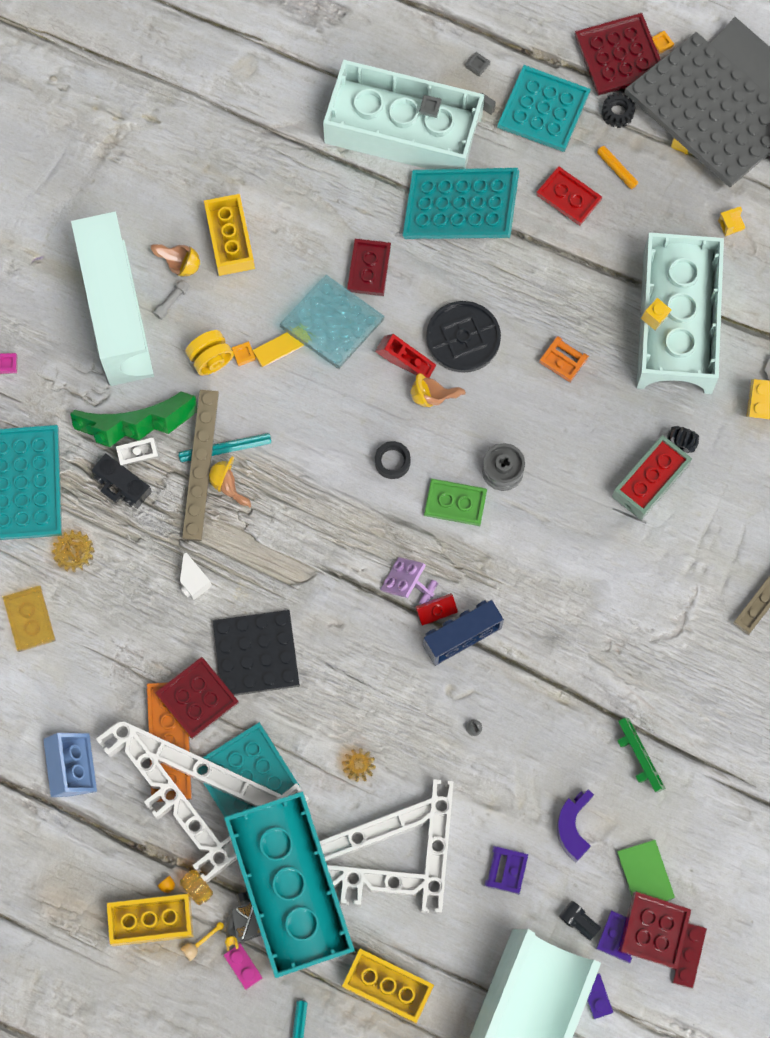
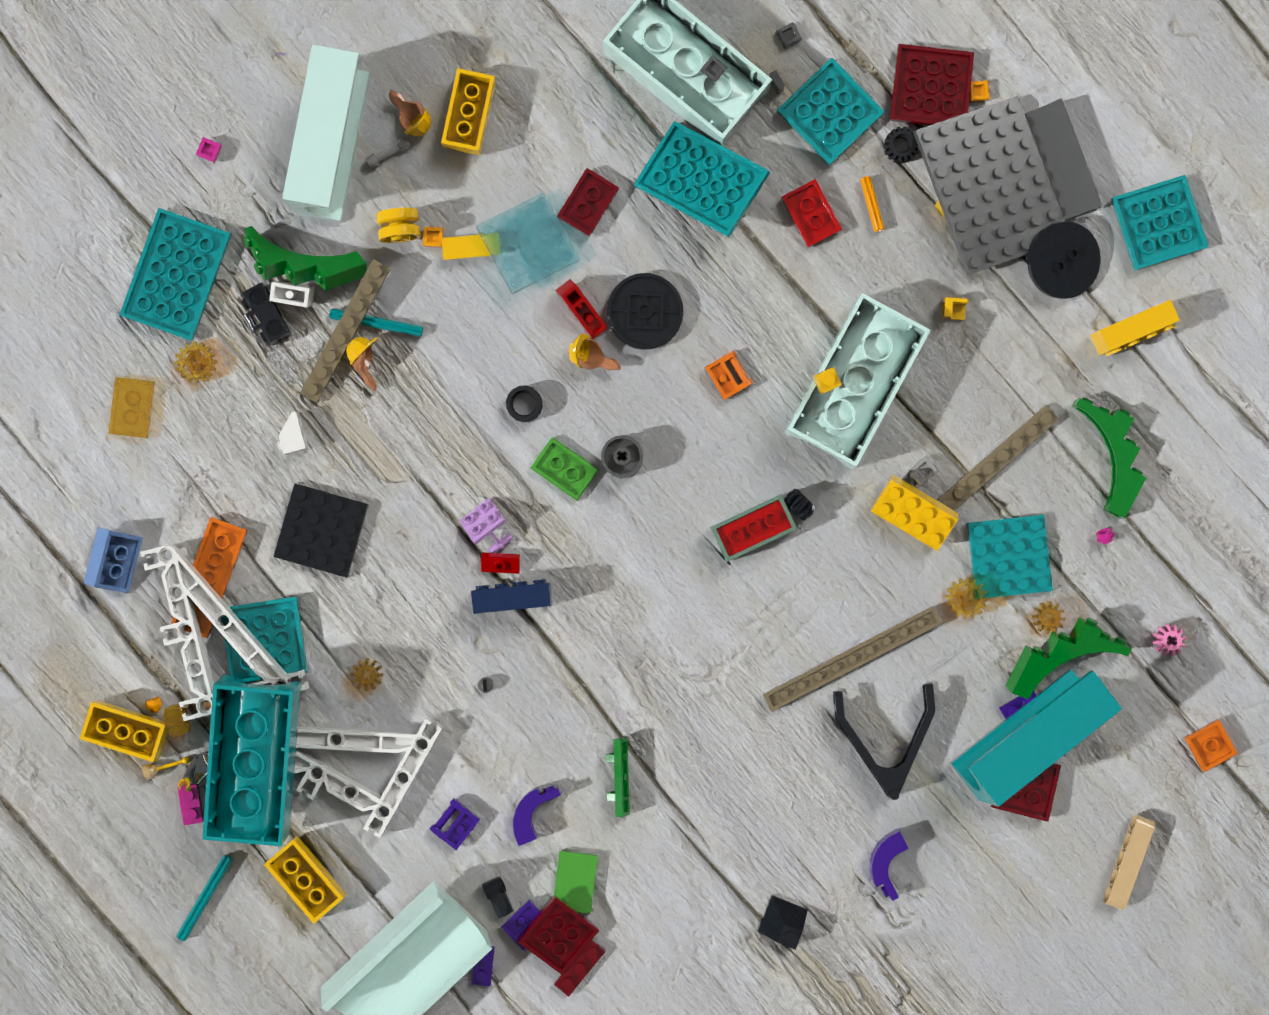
camera: 25 degrees right, 15 degrees up
dark red plate [155,657,239,740] -> none

